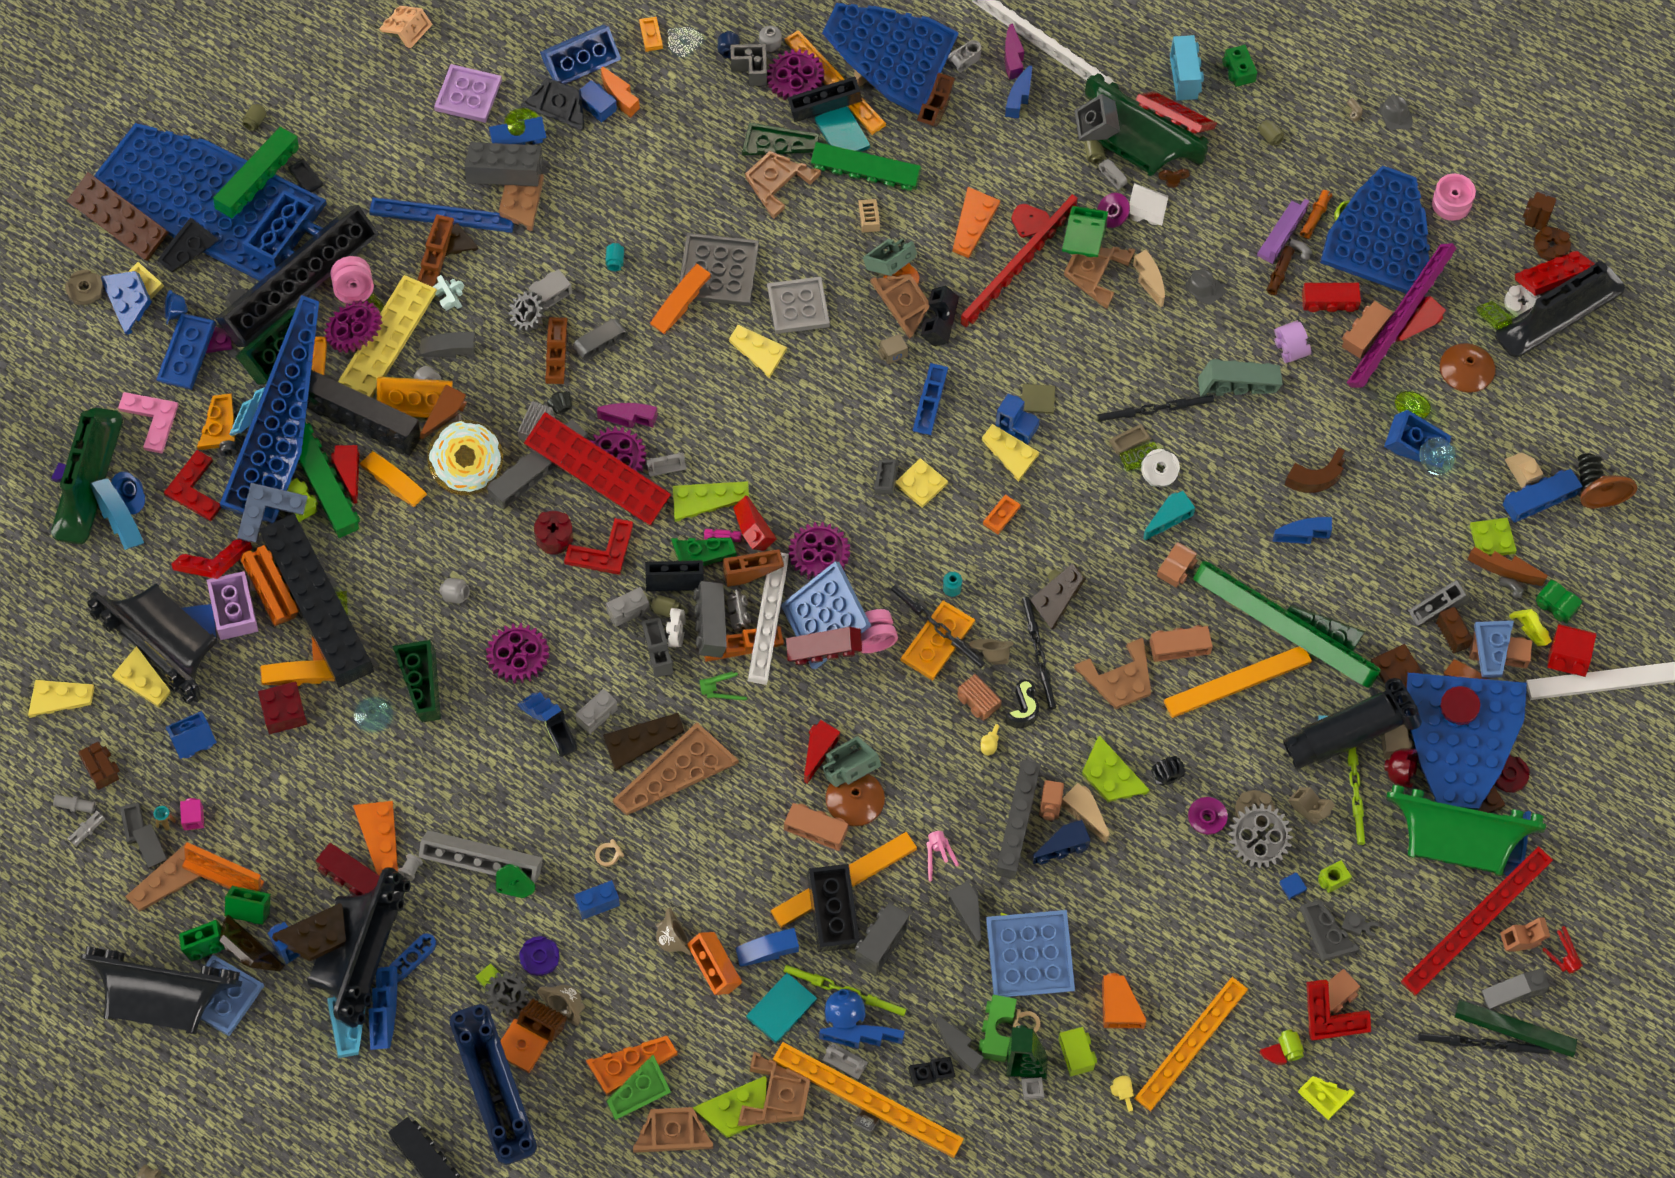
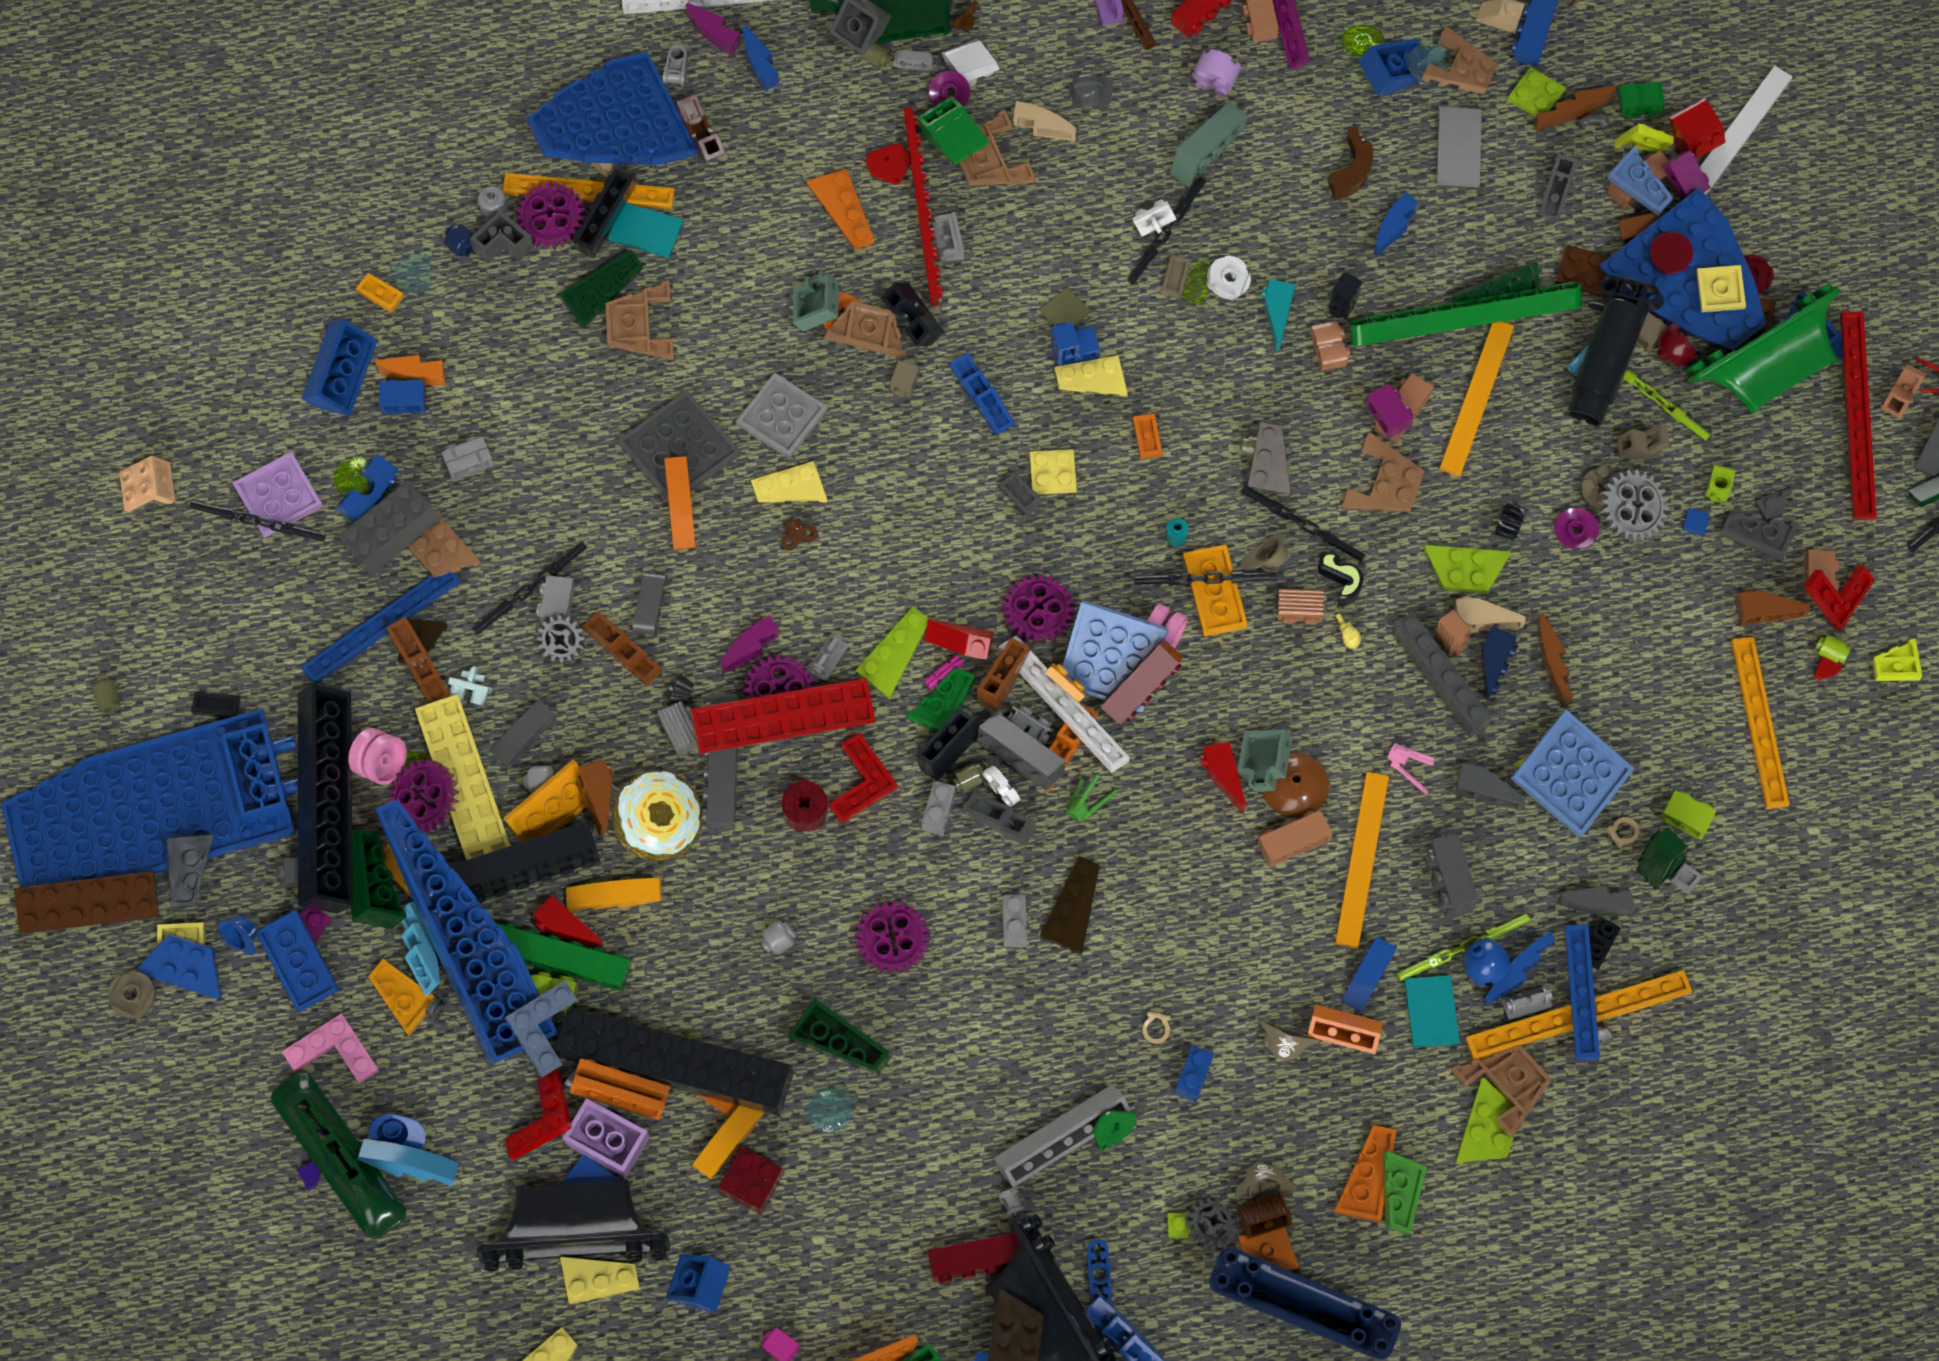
camera: 45 degrees left, 5 degrees up
red plate [164,450,221,521] -> none
green brick [213,127,299,219] -> none
orange wing [353,801,398,876] -> none
blue slope [517,692,561,721] -> none
dark purple tile [519,936,560,976] -> none
black wing [521,78,585,130] -> none
black animal [544,707,578,757] -> none
teal brick [605,243,624,272] -> none
medium nougat wing [613,723,739,816] -> none
medium nougat wing [633,1107,713,1153] -> none
black brick [807,864,860,952] -> none
green brick [811,142,922,192] -> none
tan slope [858,199,880,233] -> none
bright green arch [978,995,1017,1062] -> none
orange slope [1102,973,1146,1028] -> none
light yellow piece [1110,1075,1134,1112] -> none
reddish brown brick [1436,607,1473,654] -> none
none -> black piece [190,500,326,542]
none -> light grey brick [441,436,494,481]
none -> black piece [472,542,587,635]
none -> reddish brown piece [781,518,818,551]
none -> light grey hinge [932,212,964,262]
none -> light orange plate [1045,663,1087,702]
none -> white hips [1132,199,1176,236]
none -> black brick [1328,272,1362,319]
none -> magenta brick [1365,383,1413,439]
none -> medium nougat wing [1421,26,1498,94]
none -> light grey tile [1436,107,1482,187]
none -> dark orange slope [1537,613,1574,707]
none -> blue plate [1564,925,1600,1061]
none -> magenta brick [1661,151,1711,201]
none -> light yellow plate [1696,265,1746,313]
none -> dark orange slope [1735,589,1810,626]

